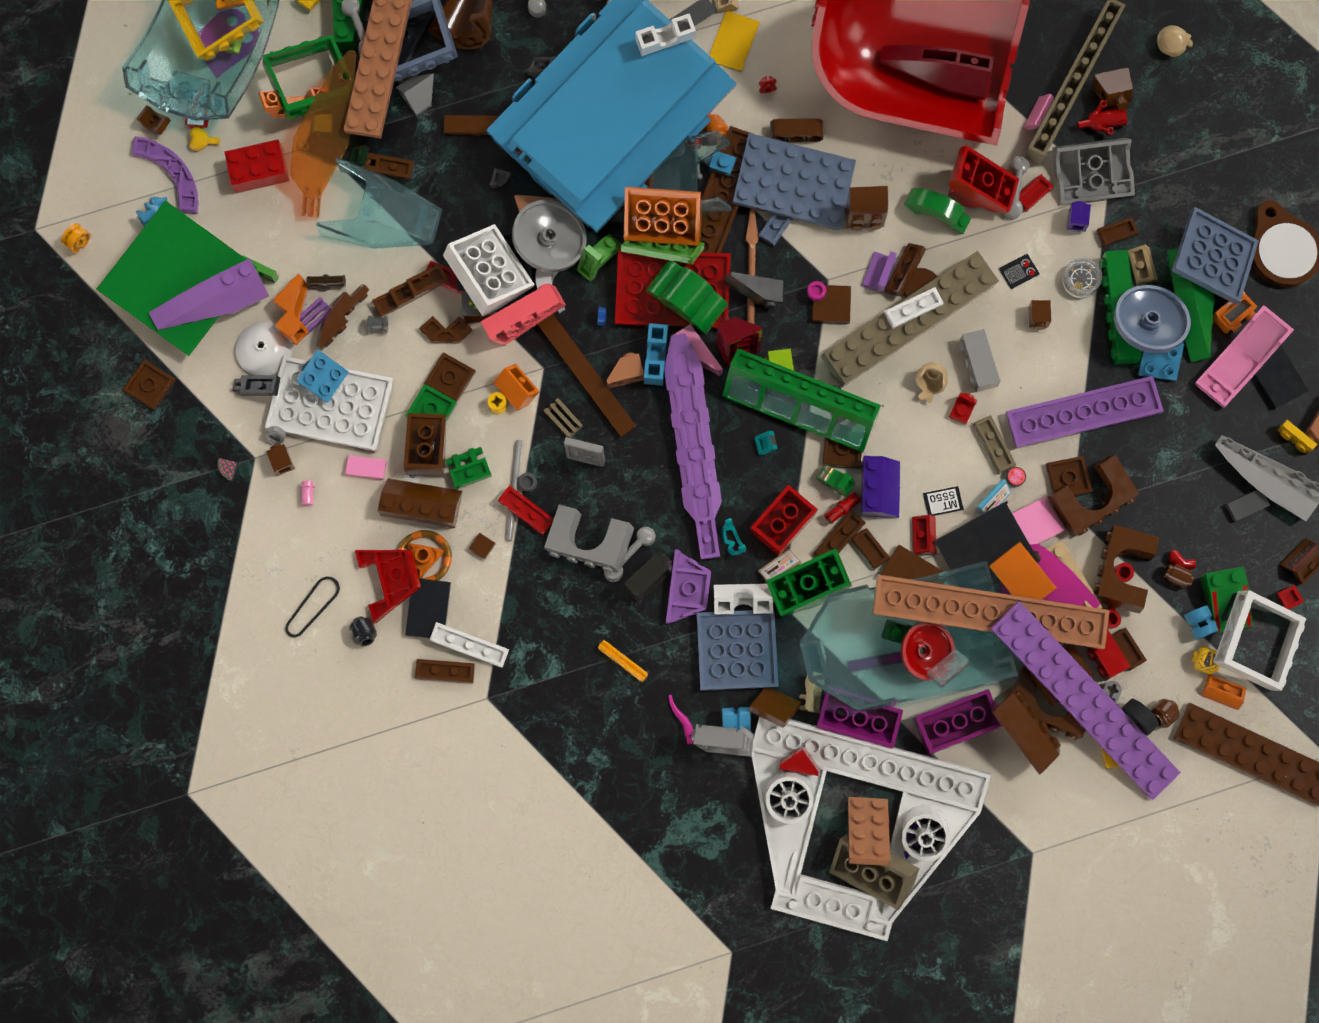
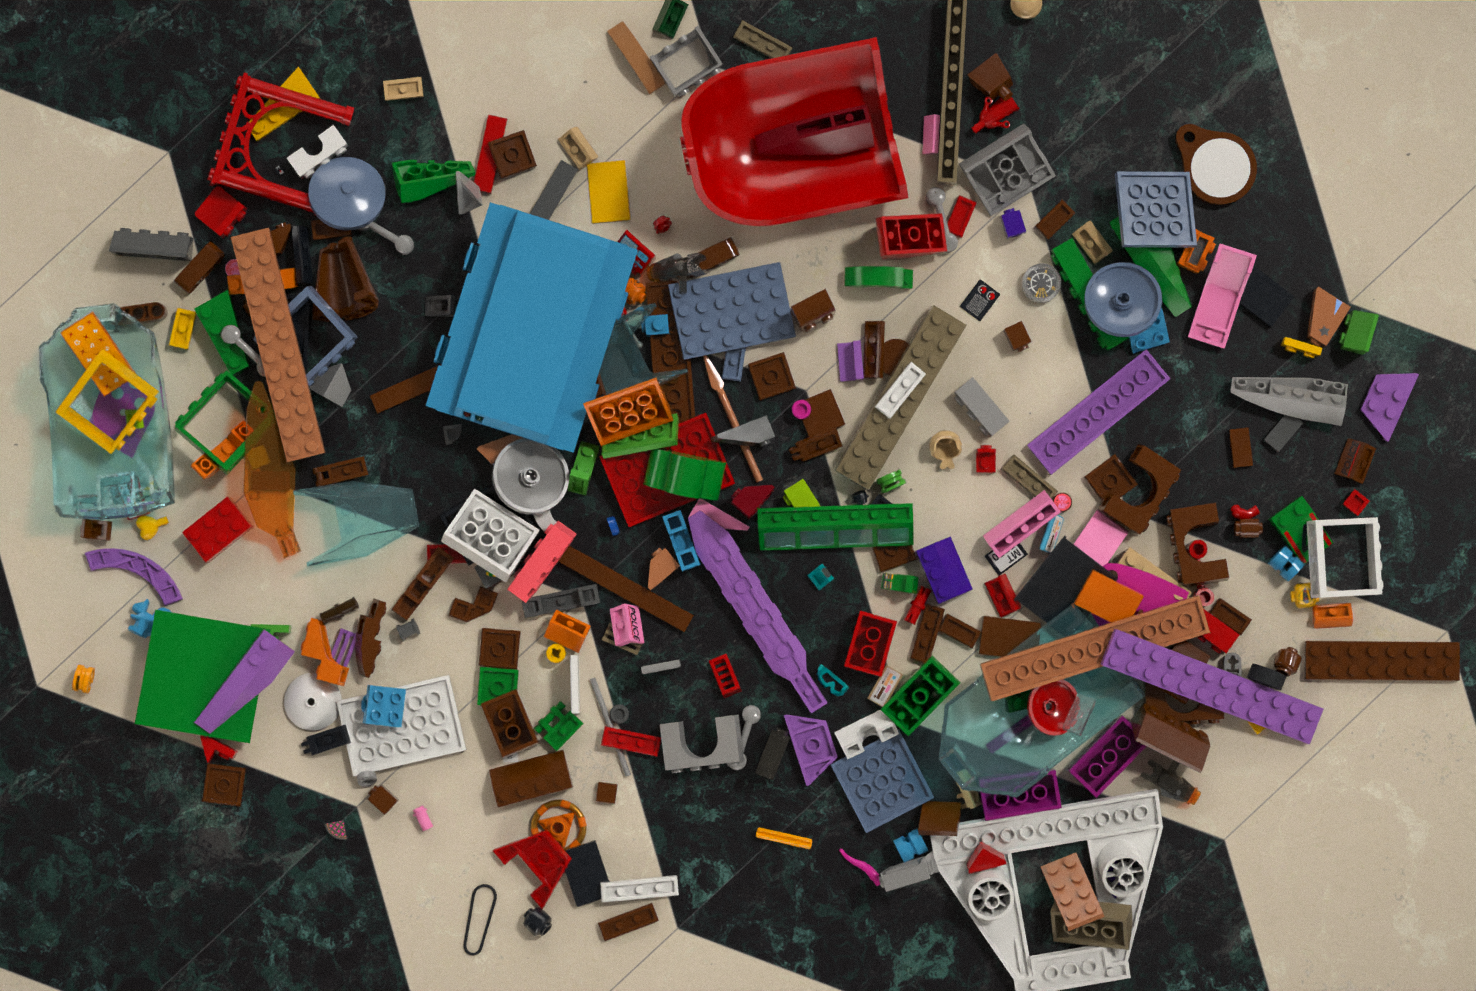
camera: 25 degrees left, 10 degrees up
bright pink tile [345,455,387,480] -> none
clear green tile [349,145,369,167] -> none
white arch [635,13,696,56] -> none
none -> red slope [200,735,238,763]
none -> dark grey slope [522,584,600,618]
none -> white tile [570,655,580,714]
none -> bright pink panel [610,604,644,647]
none -> red slope [617,230,656,276]
none -> clear smoke piece [647,253,707,294]
none -> red slope [709,654,742,698]
none -> reddish brown tile [748,352,796,400]
none -> reddish brown hinge [789,427,843,461]
none -> bright green wheel [876,469,906,494]
none -> bright pink brick [983,490,1061,558]
none -> clear smoke piece [1140,760,1201,805]
none -> reddish brown tile [1229,427,1253,468]

